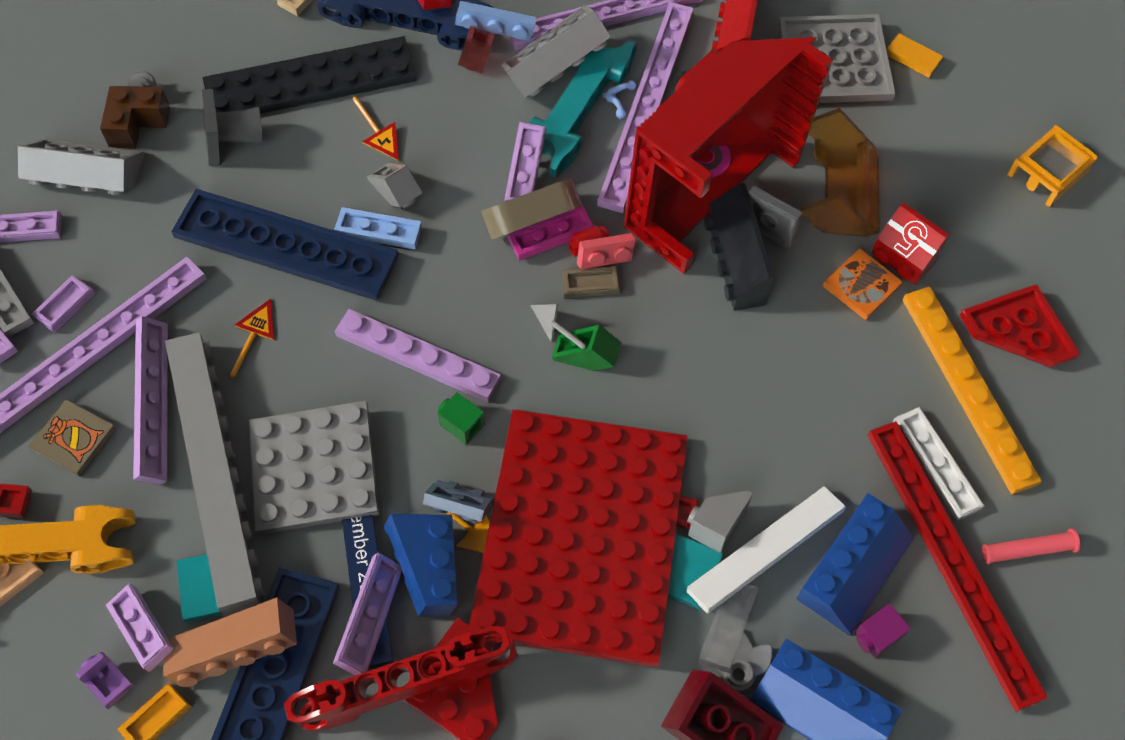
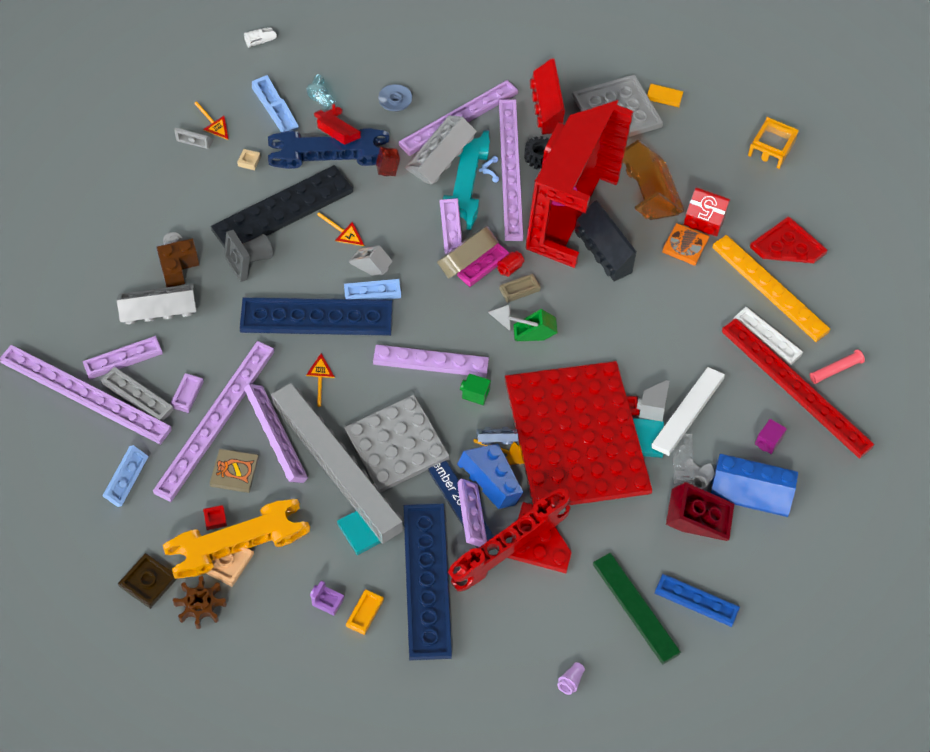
camera: 20 degrees left, 5 degrees down
lavender tile [106,583,174,672] -> none
nougat brick [163,598,297,687] -> none
light blue plate [455,1,536,41] -> none
coral plate [577,233,635,270] -> none
light grey tile [749,186,802,249] -> none
blue slope [796,493,914,636] -> none

